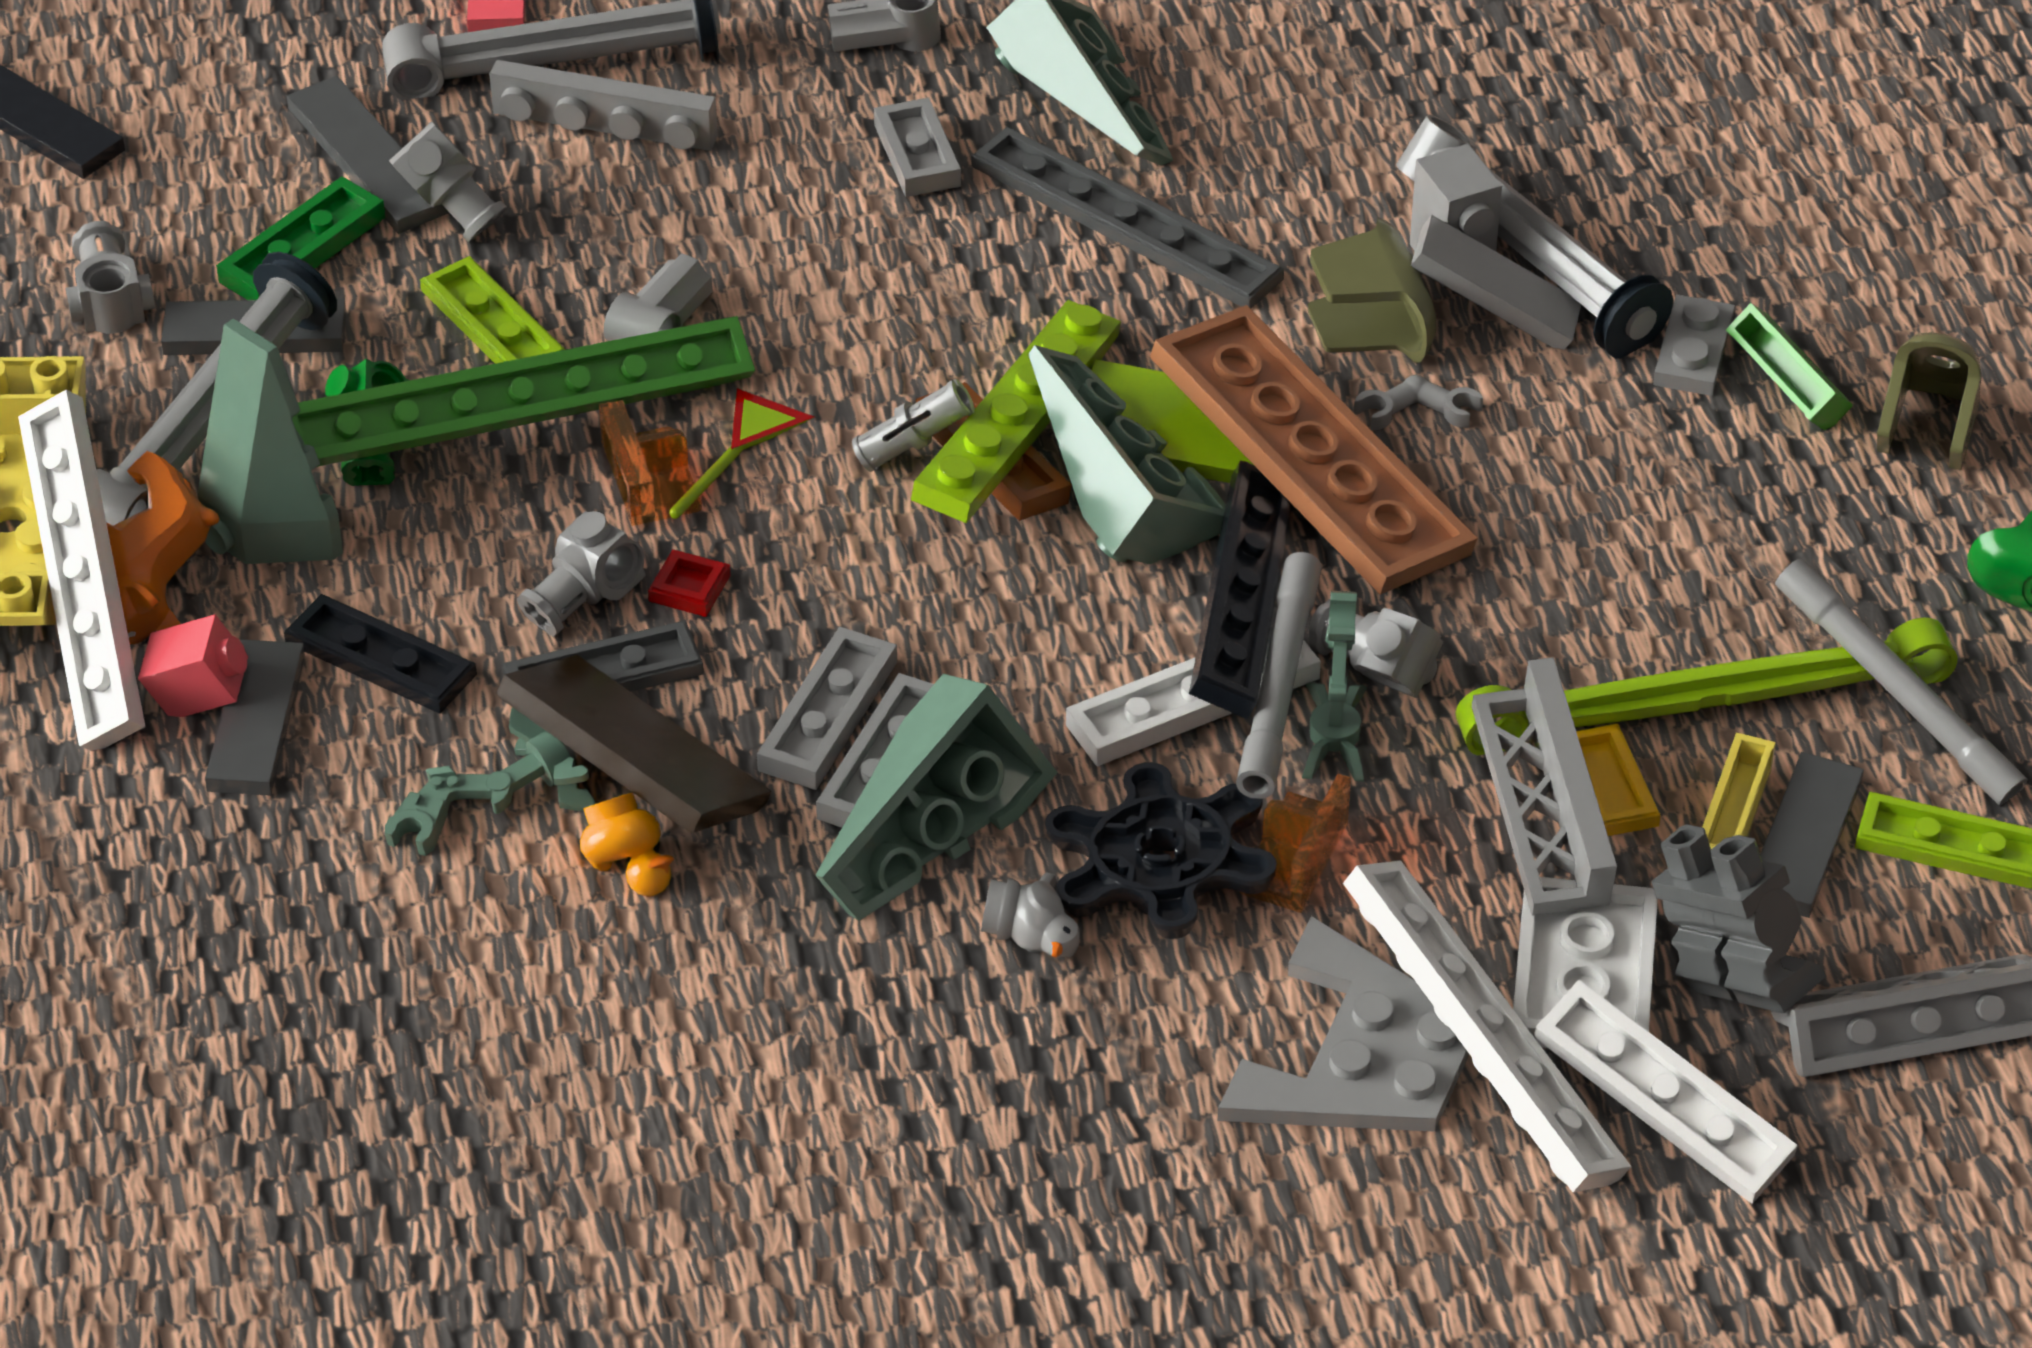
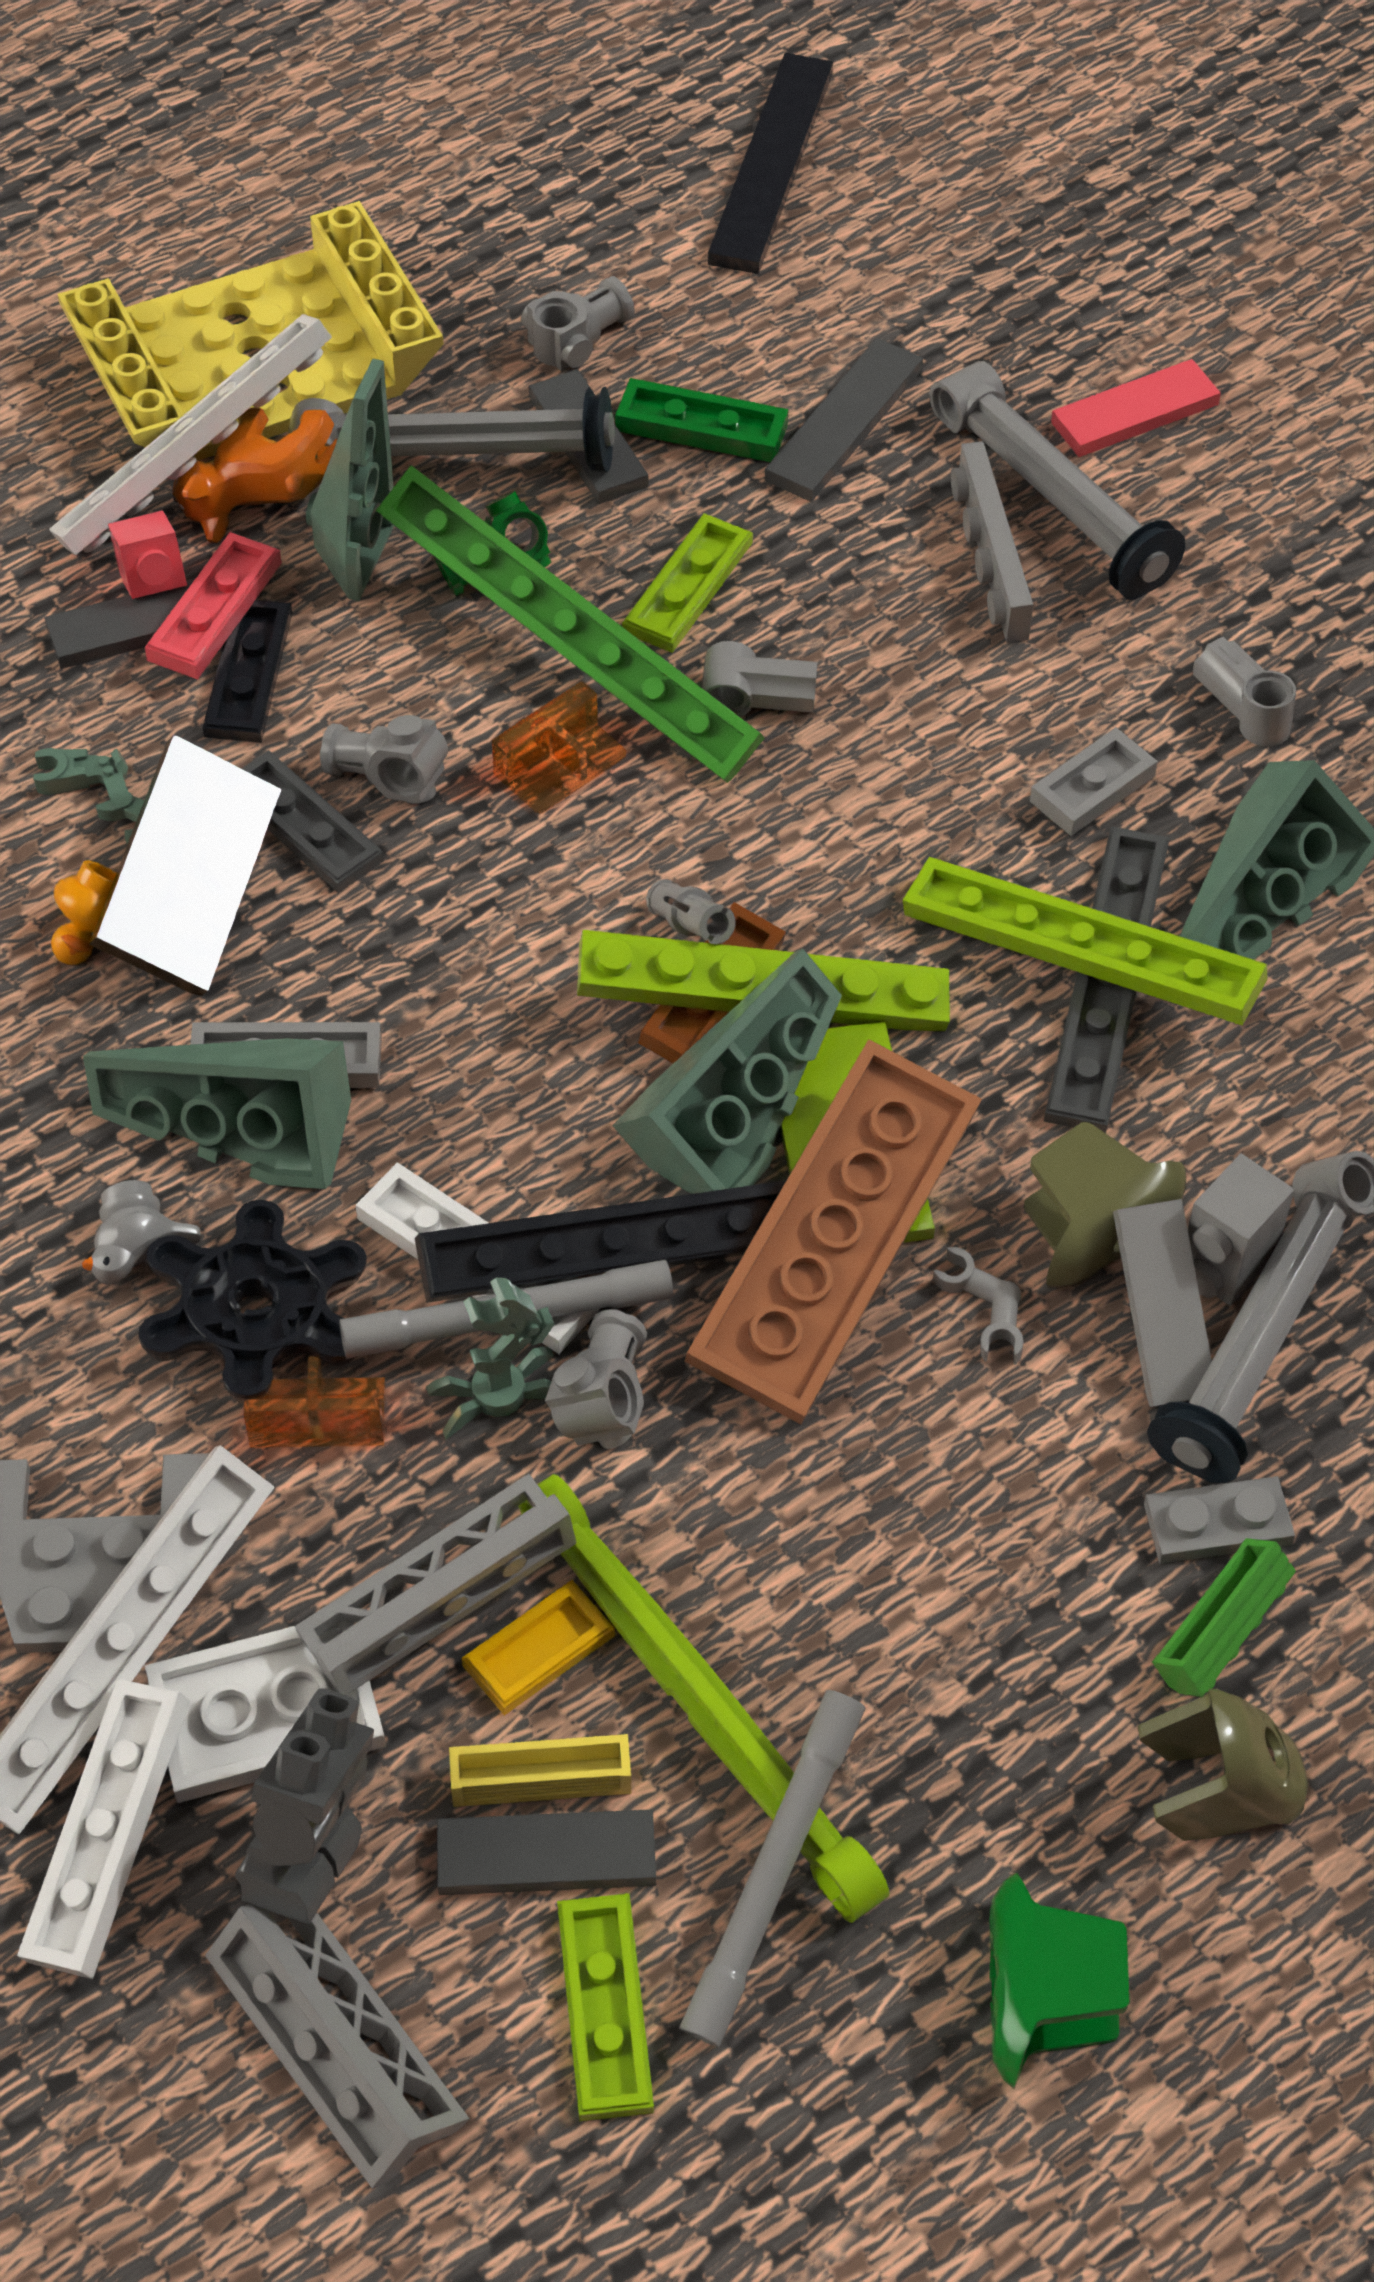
camera: 65 degrees right, 10 degrees up
light grey connector [389,121,507,243] -> none
red tile [648,549,731,617] -> none
lime piece [669,388,815,519] -> none
light grey plate [757,626,897,790] -> none
none -> coral tile [145,532,282,680]
none -> lime plate [902,857,1268,1026]

